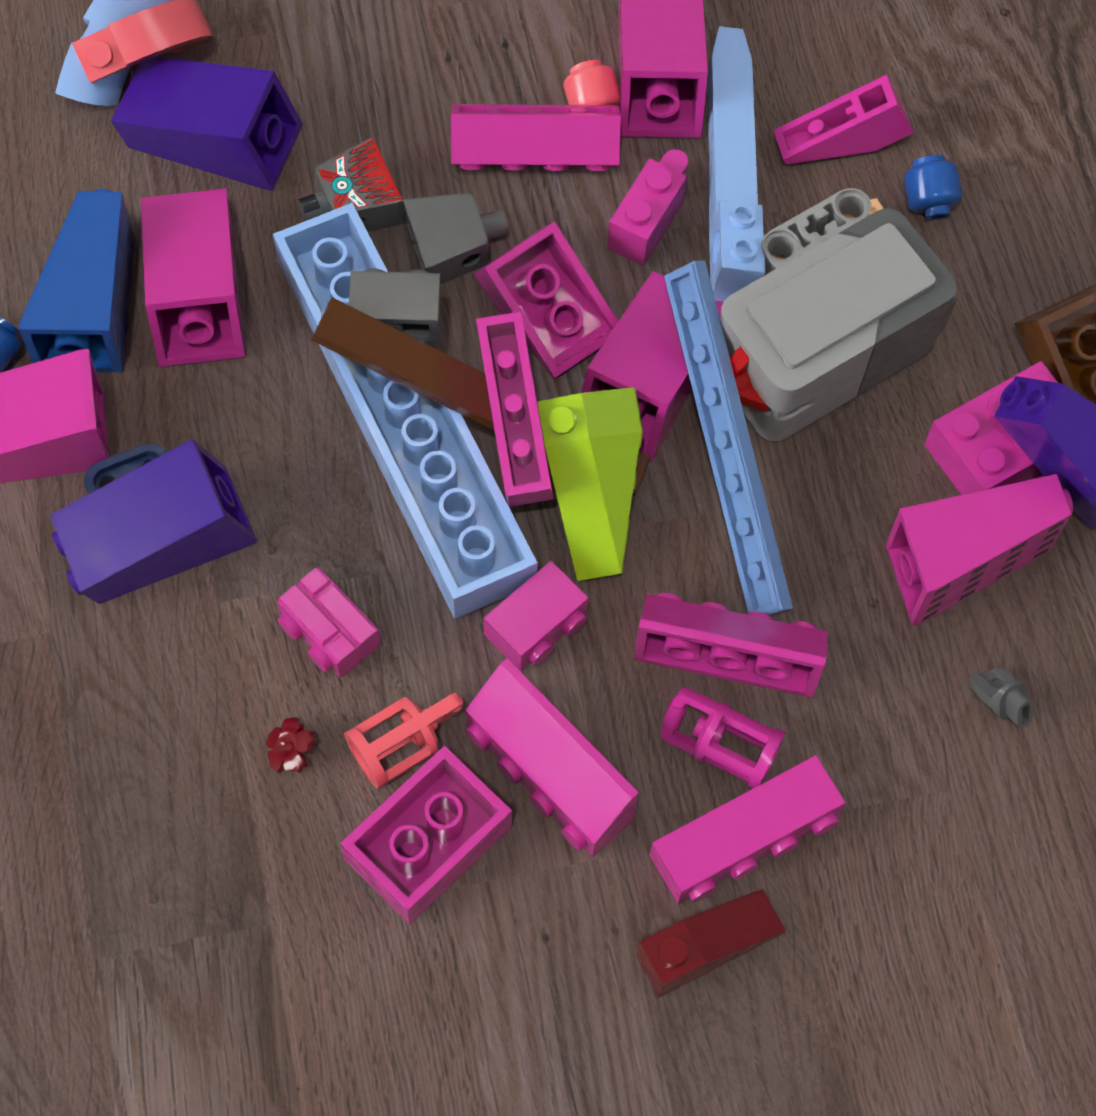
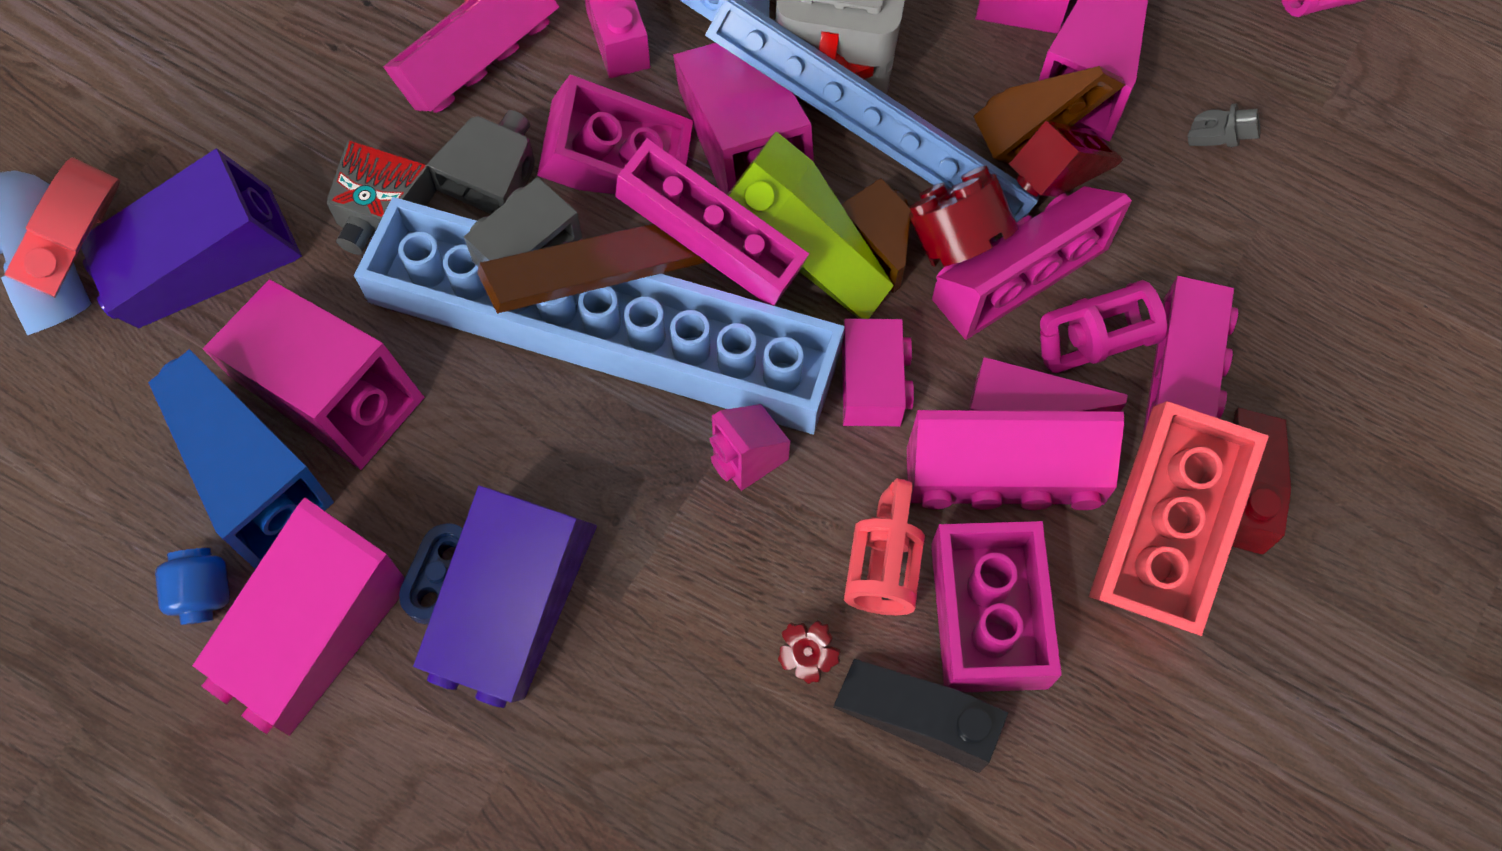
camera: 45 degrees left, 0 degrees up
dark pink brick [277,567,381,678] -> none
none -> dark pink slope [710,404,790,491]
none -> black slope [833,659,1009,773]
none -> reddish brown slope [841,178,911,293]
none -> dark red brick [909,166,1018,267]
none -> dark pink slope [968,357,1128,412]
none -> reddish brown slope [973,66,1126,164]
none -> dark red slope [1009,120,1123,197]
none -> coral brick [1089,401,1269,636]

